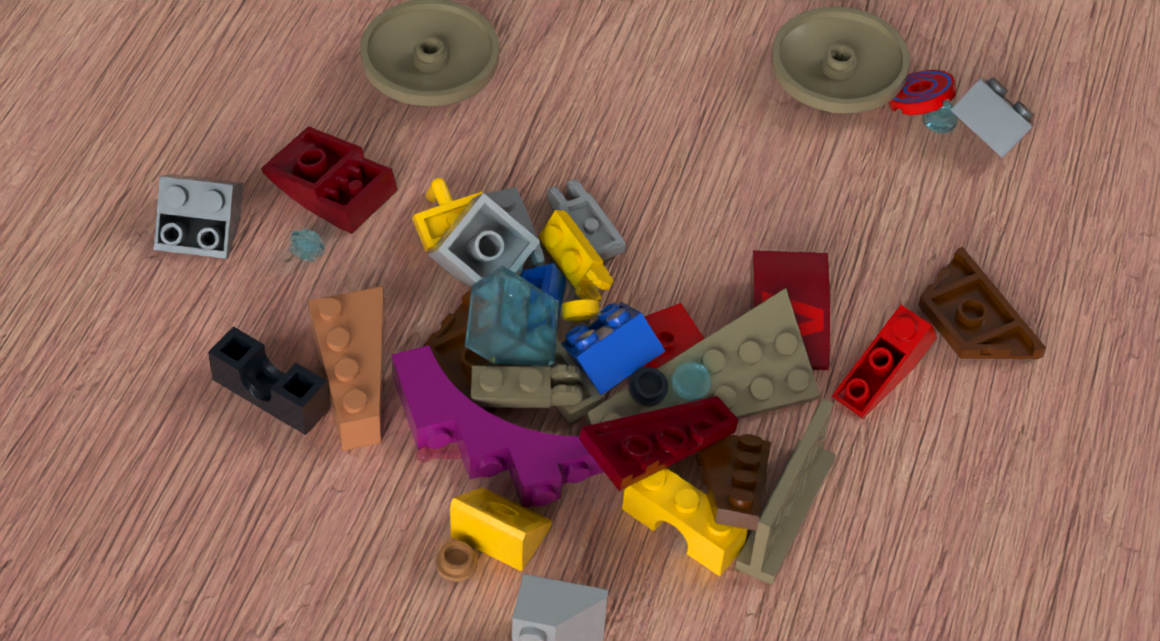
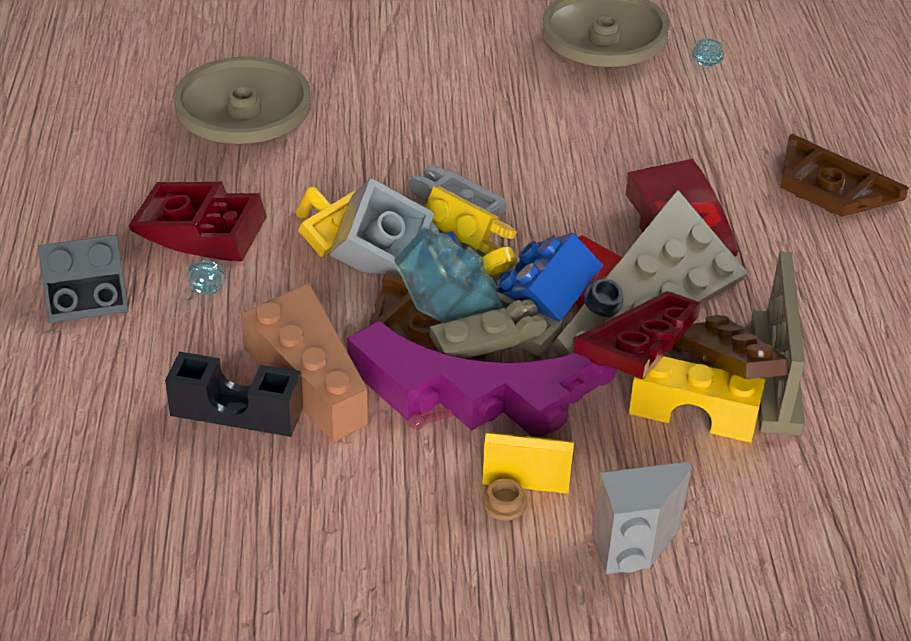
camera: 20 degrees left, 10 degrees down
clear light blue plate [671,362,711,401] -> none
red slope [832,304,937,419] -> none
red tile [888,70,957,115] -> none
slope [951,78,1035,158] -> none

